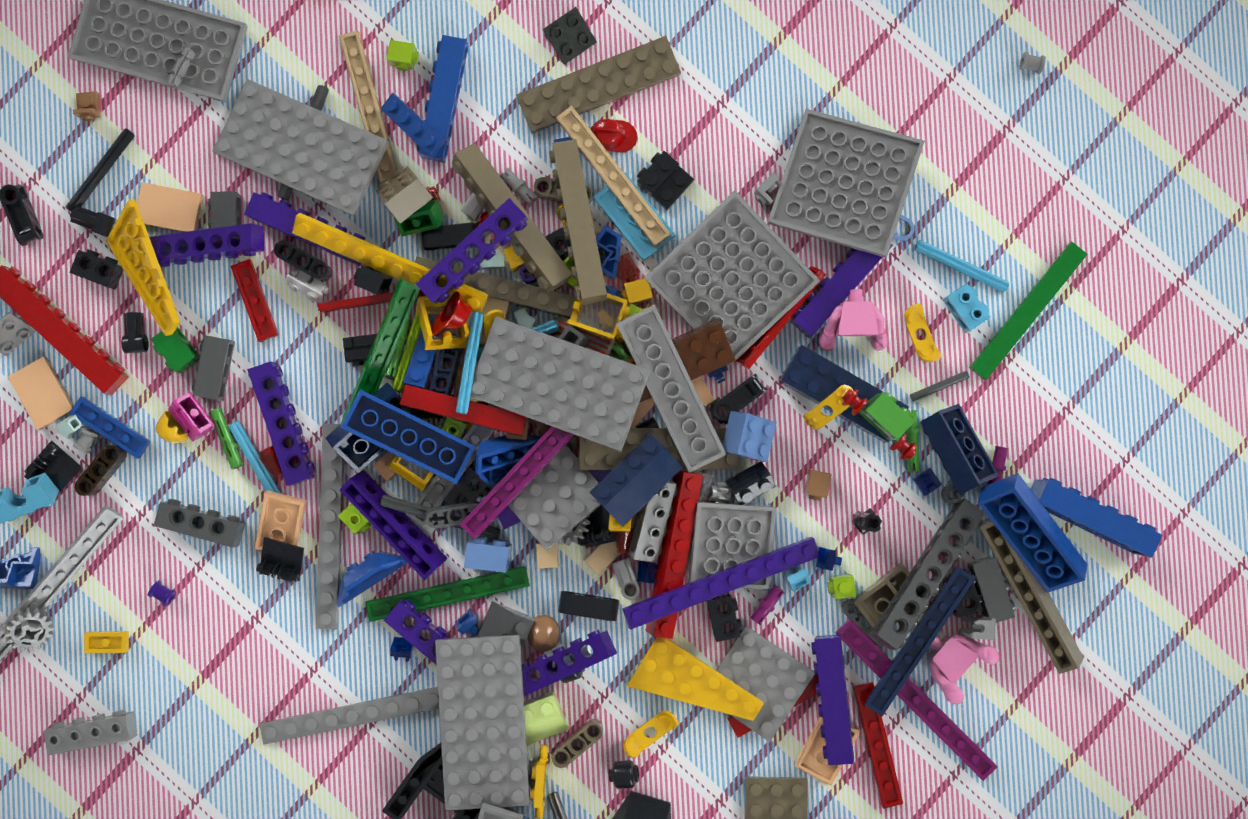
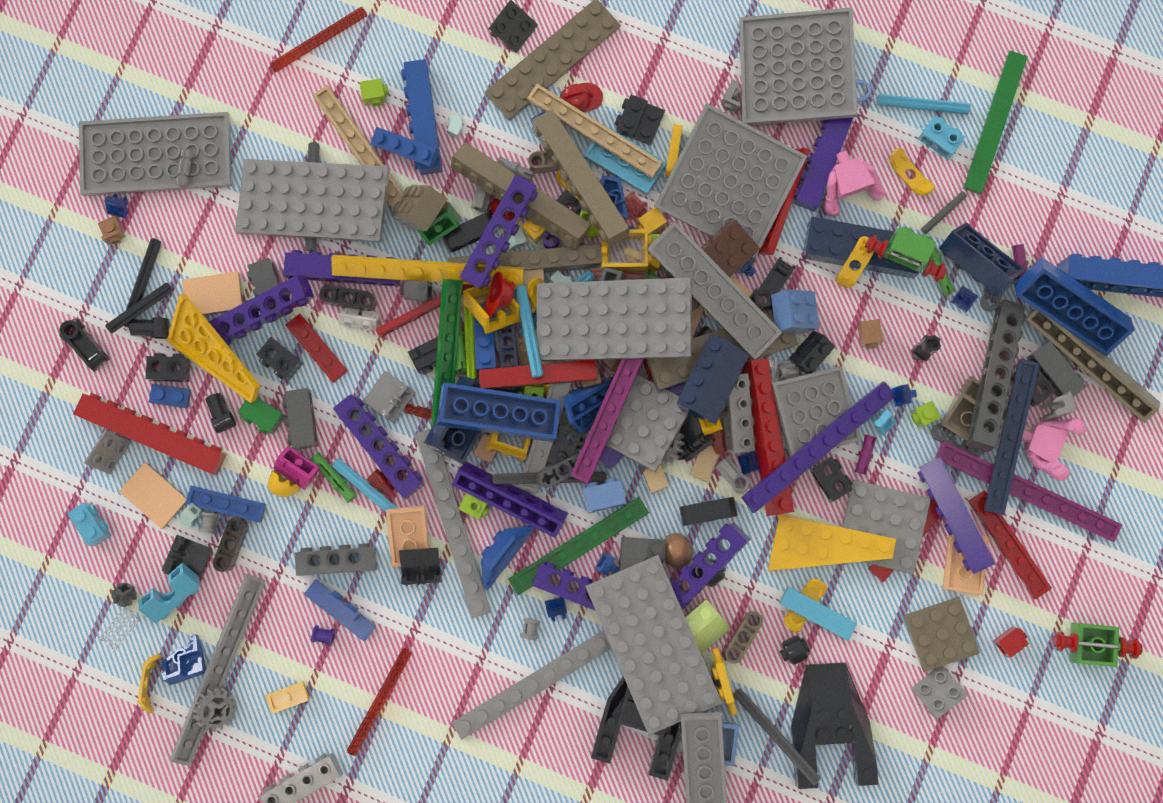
camera: 15 degrees left, 5 degrees down
none -> clear blue tile [104,194,128,218]
none -> black axle [105,283,173,334]
none -> blue plate [149,384,191,409]
none -> black brick [256,337,304,381]
none -> blue bracket [304,579,376,641]
none -> clear red axle [346,648,412,756]
none -> light grey hinge [363,371,416,423]
none -> clear red axle [404,403,432,420]
none -> light aqua piece [447,114,463,139]
none -> light grey bush [520,618,540,641]
none -> yellow beam [665,124,683,177]
none -> medium azure tile [779,586,857,641]

